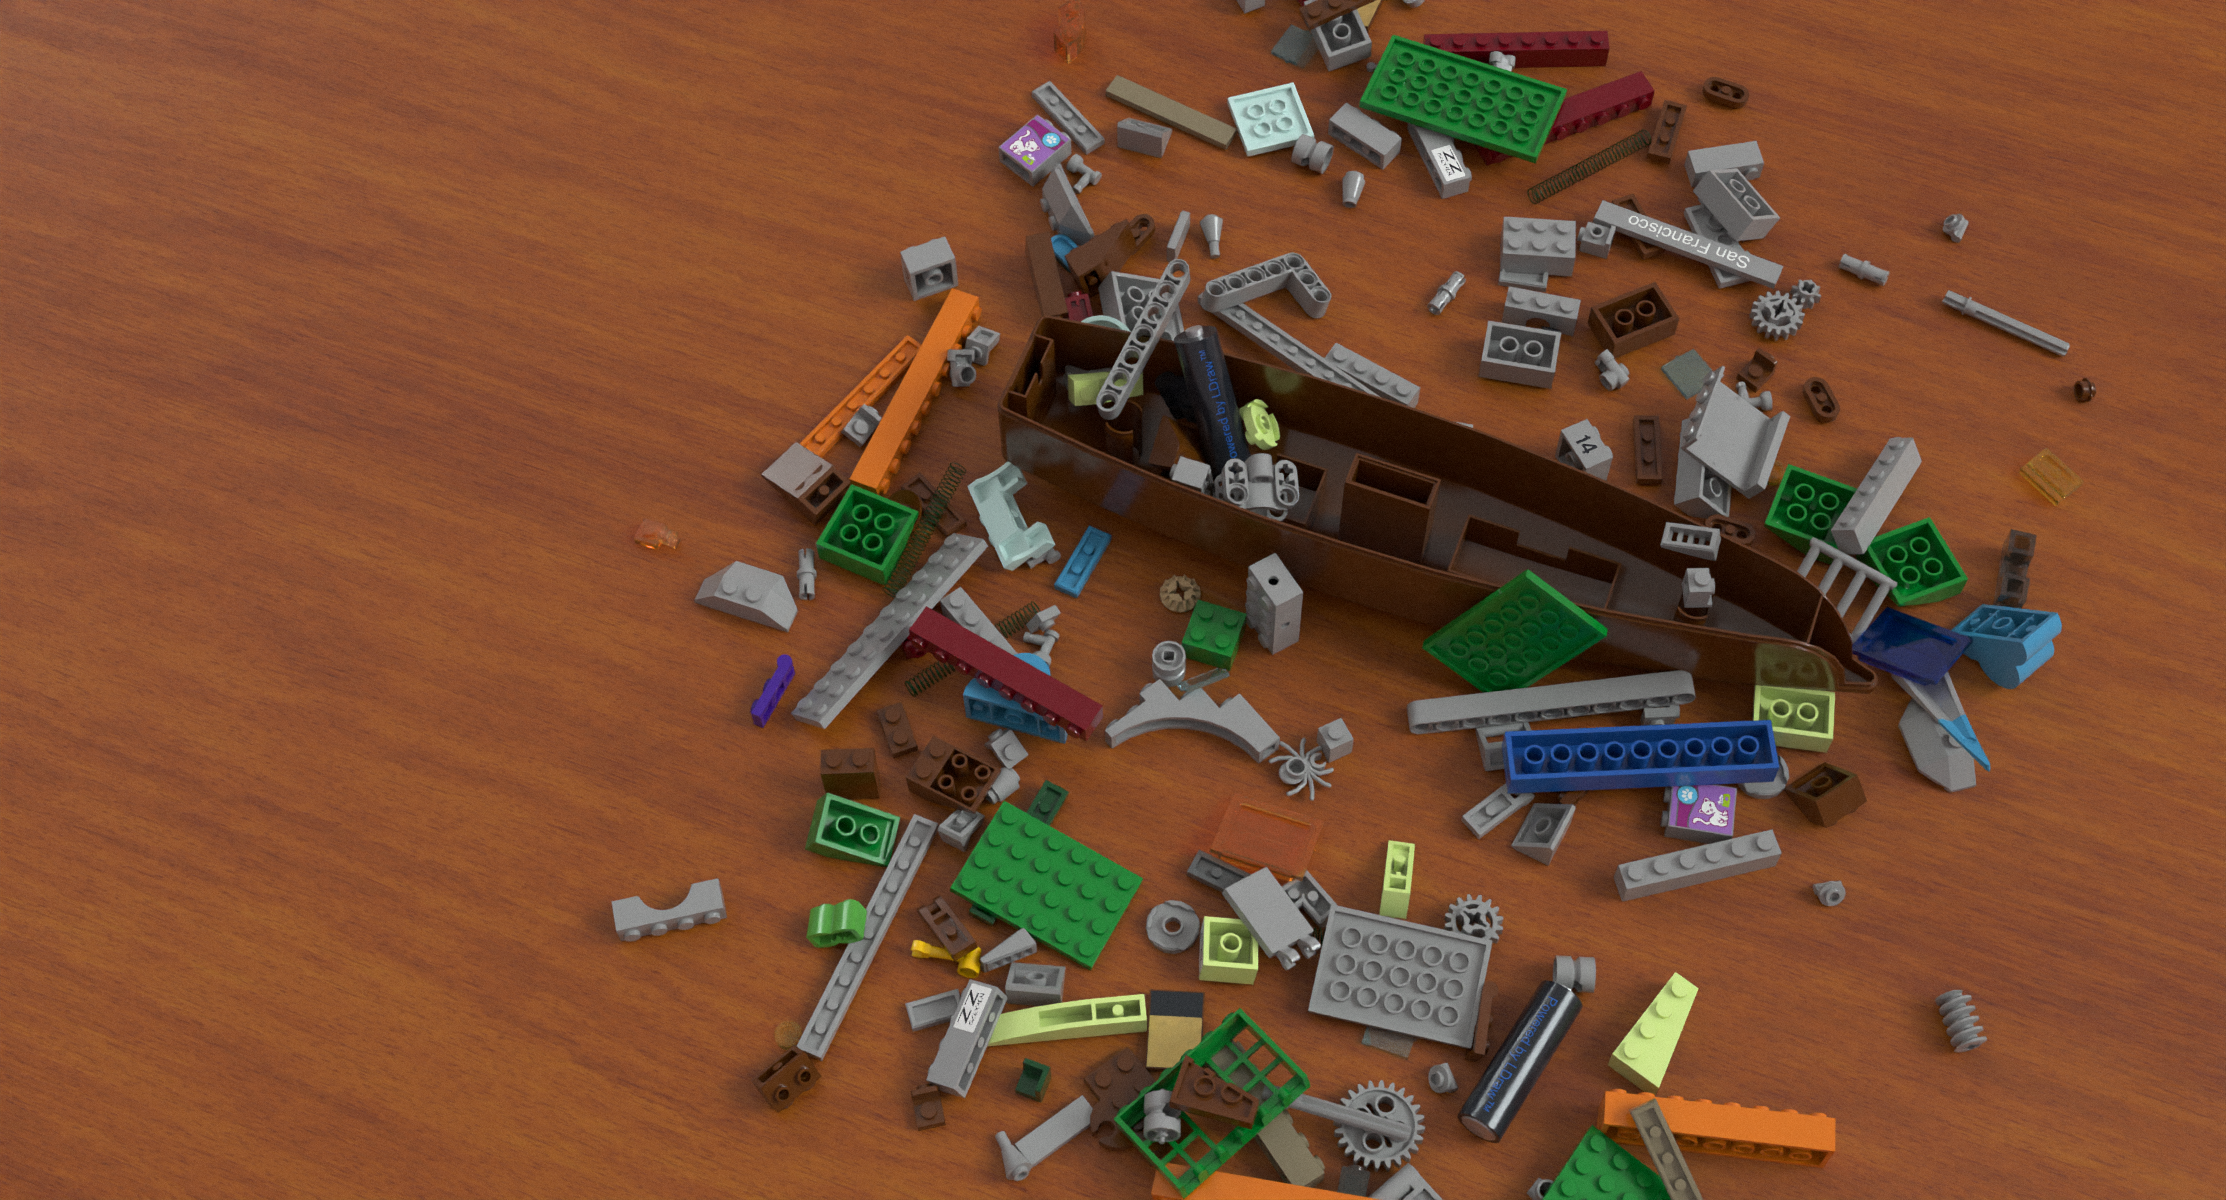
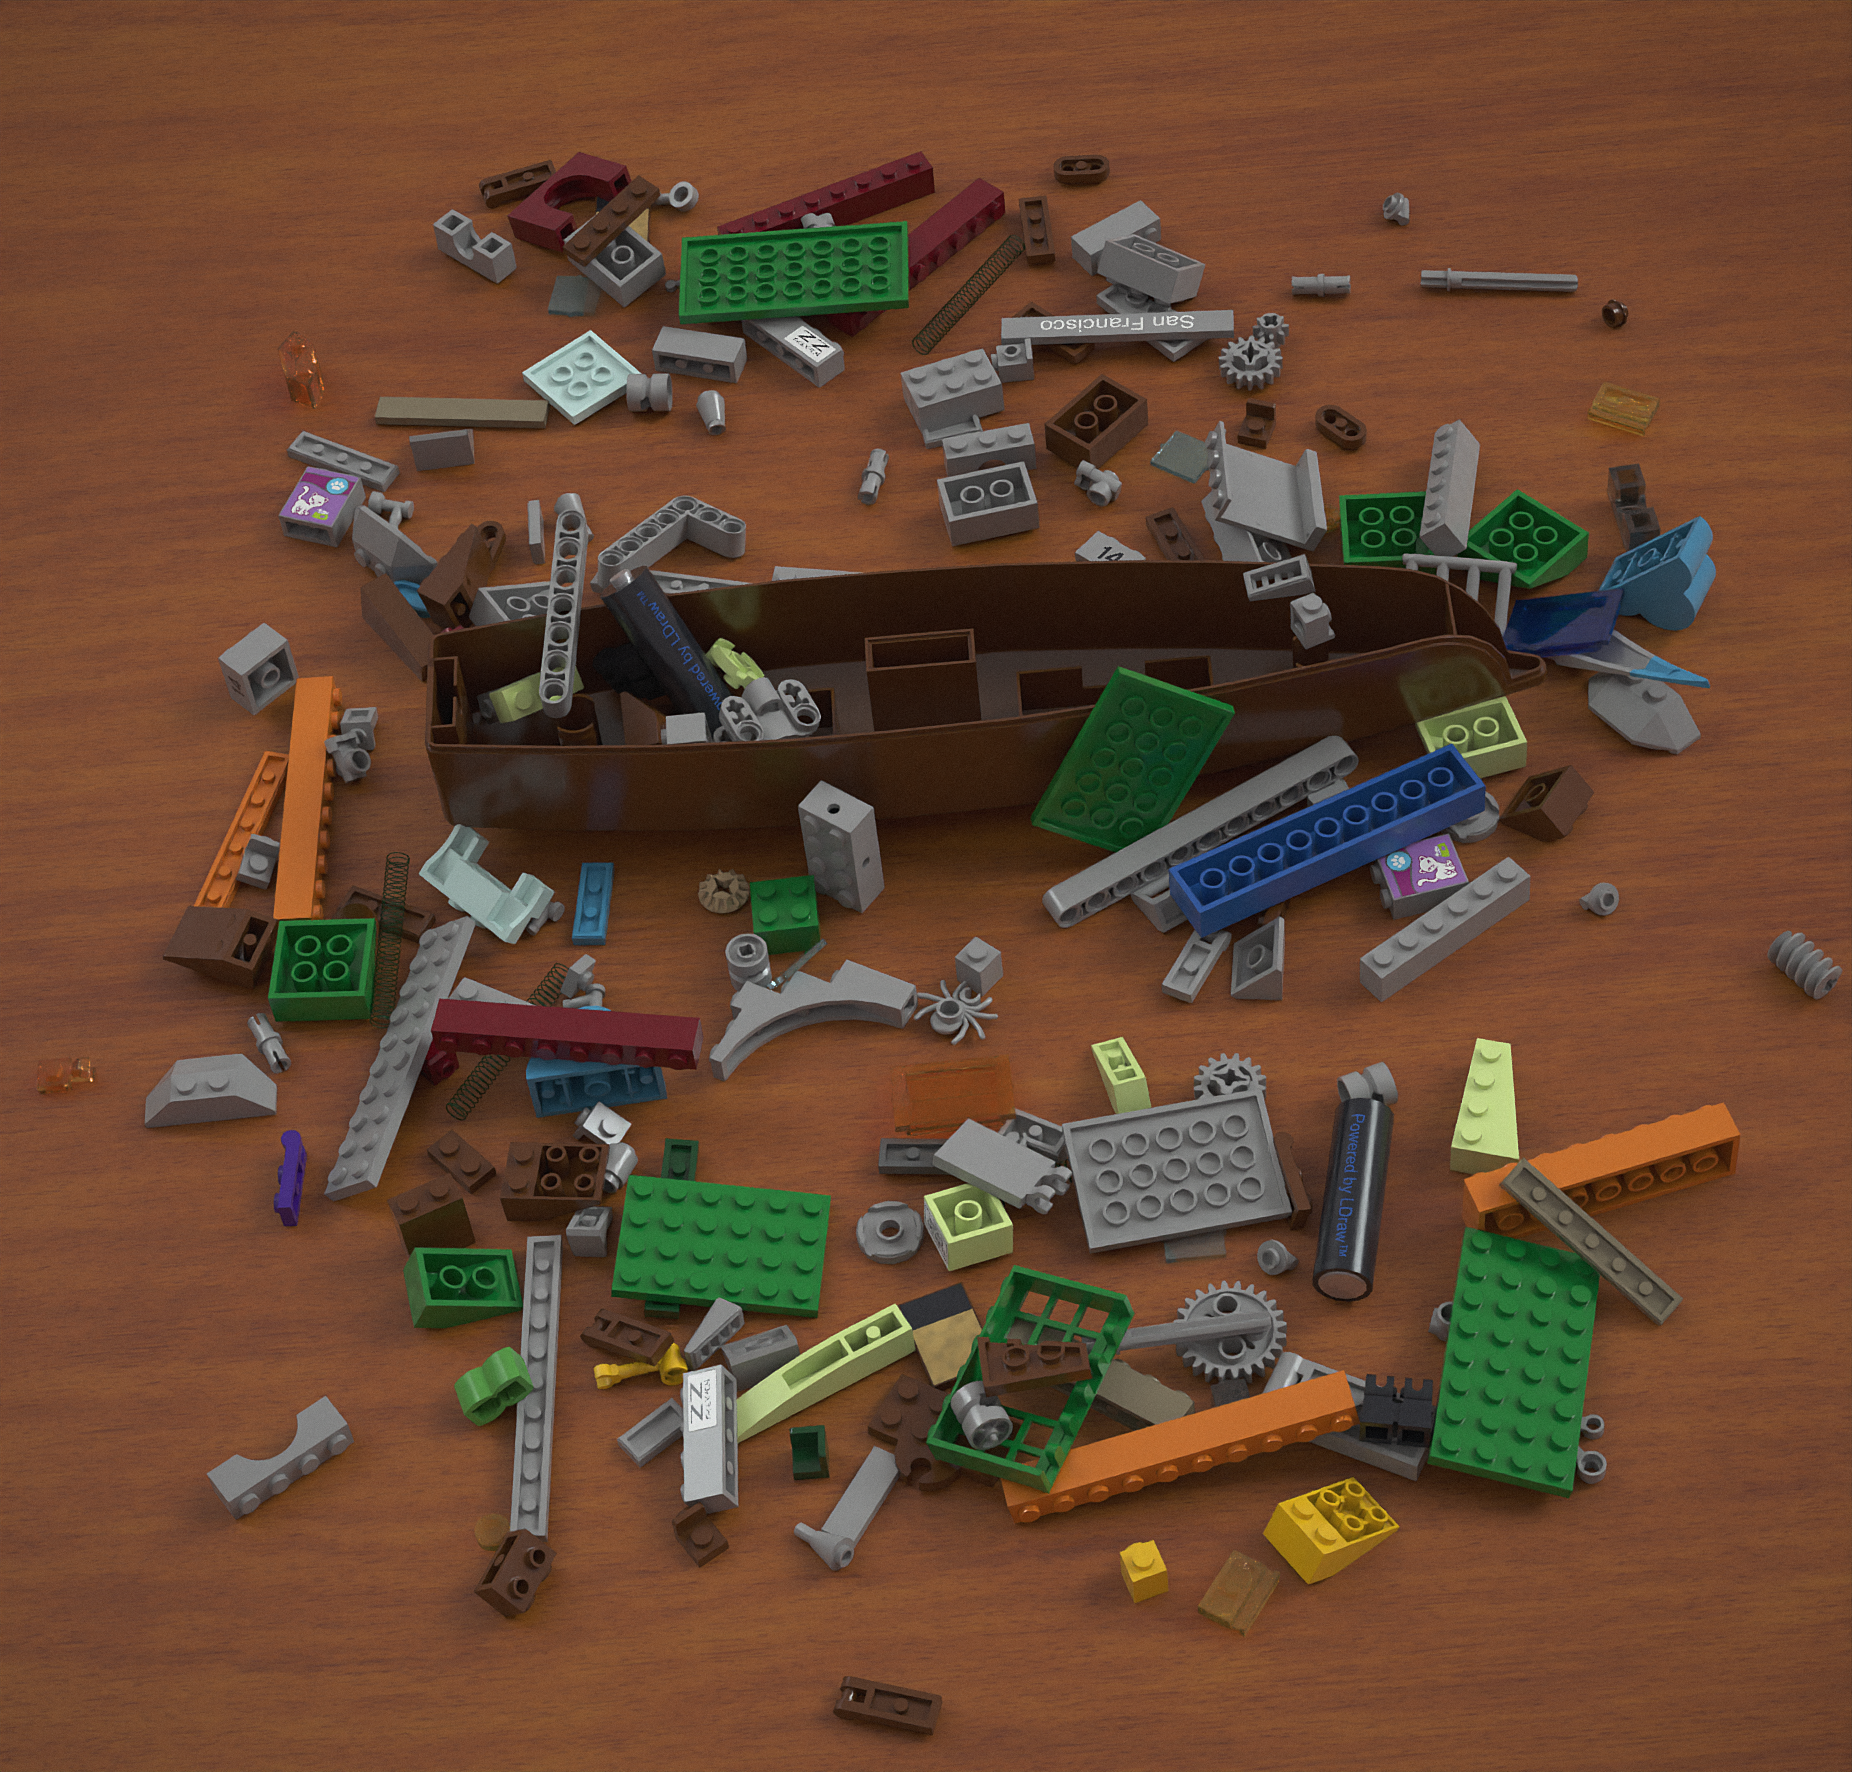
camera: 20 degrees left, 10 degrees down
light grey piece [1736,382,1772,411] -> none

